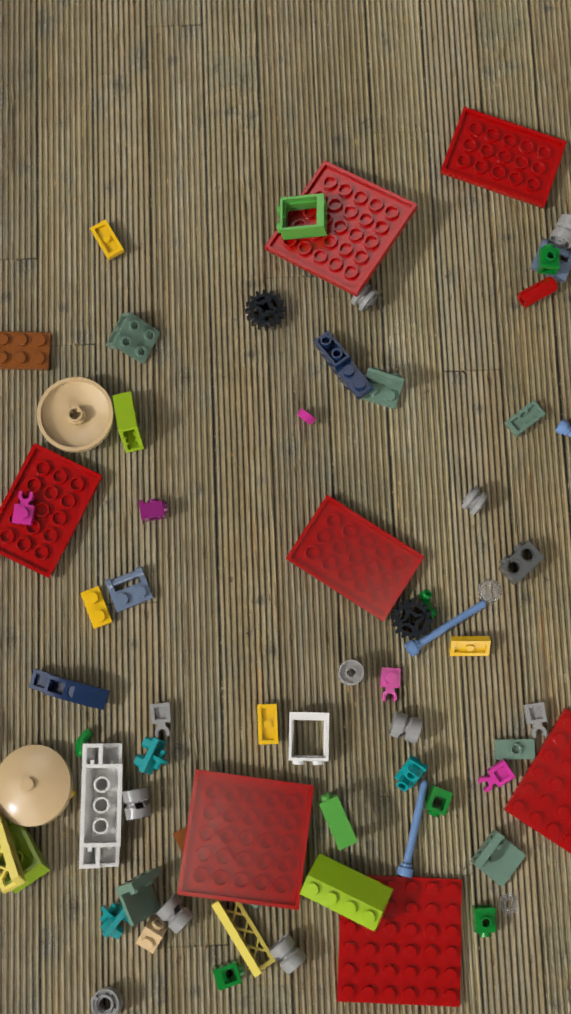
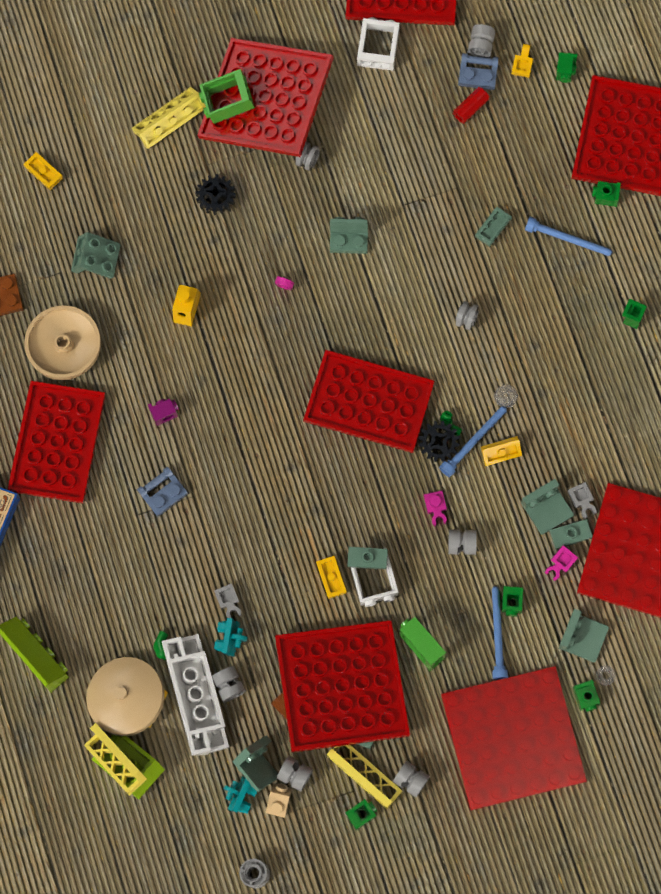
camera: 10 degrees left, 5 degrees down
dark pink plate [12,491,35,526] -> none
dark blue slope [28,668,110,710] -> none
yellow plate [80,586,113,629] -> none
lime slope [112,391,144,453] -> none
lime slope [300,853,394,931] -> none
dark blue slope [313,330,374,400] -> none
light grey wheel [337,659,364,686] -> none
teal hips [394,755,428,792] -> none
dark grey brick [498,540,545,585] -> none
green brick [537,244,560,275] -> none
none -> light yellow fence [131,87,206,149]
none -> yellow torso [172,285,201,327]
none -> sand green plate [347,547,388,570]
none -> white window [357,18,399,71]
none -> sand green bracket [521,479,574,535]

